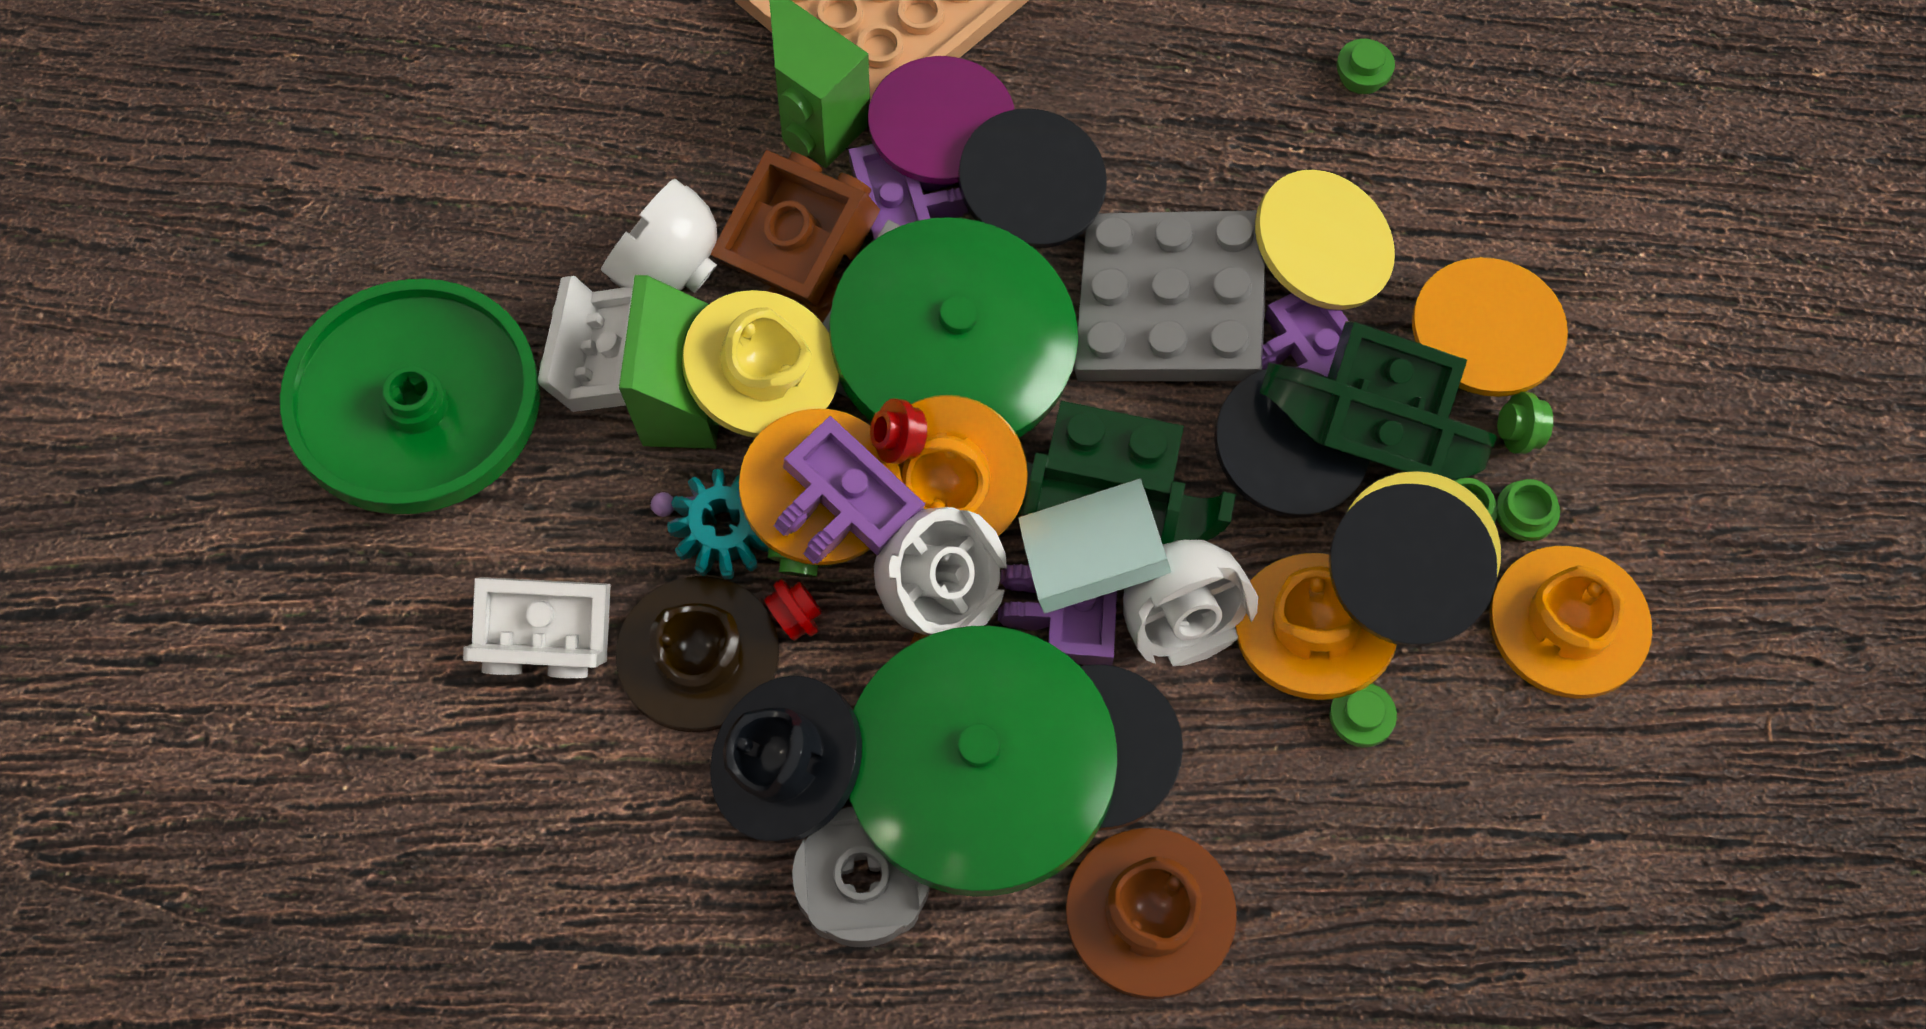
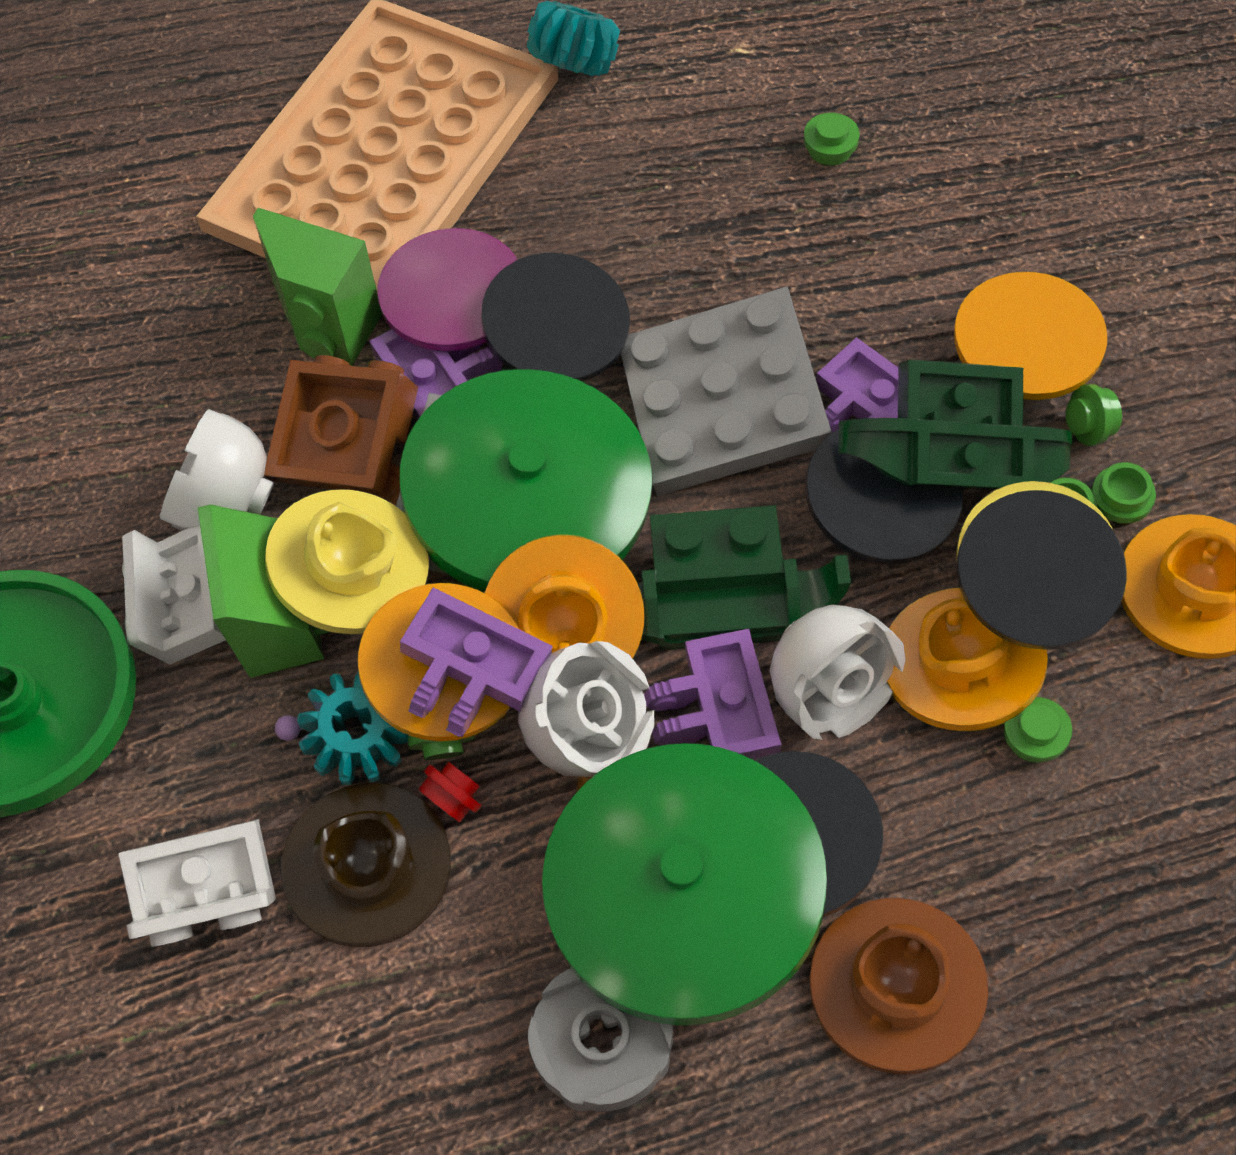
camera: 10 degrees left, 5 degrees down
black piece [710,676,862,843] -> none
red plate [870,398,927,464] -> none
light aqua slope [1018,478,1171,614] -> none
light yellow piece [1255,170,1395,310] -> none

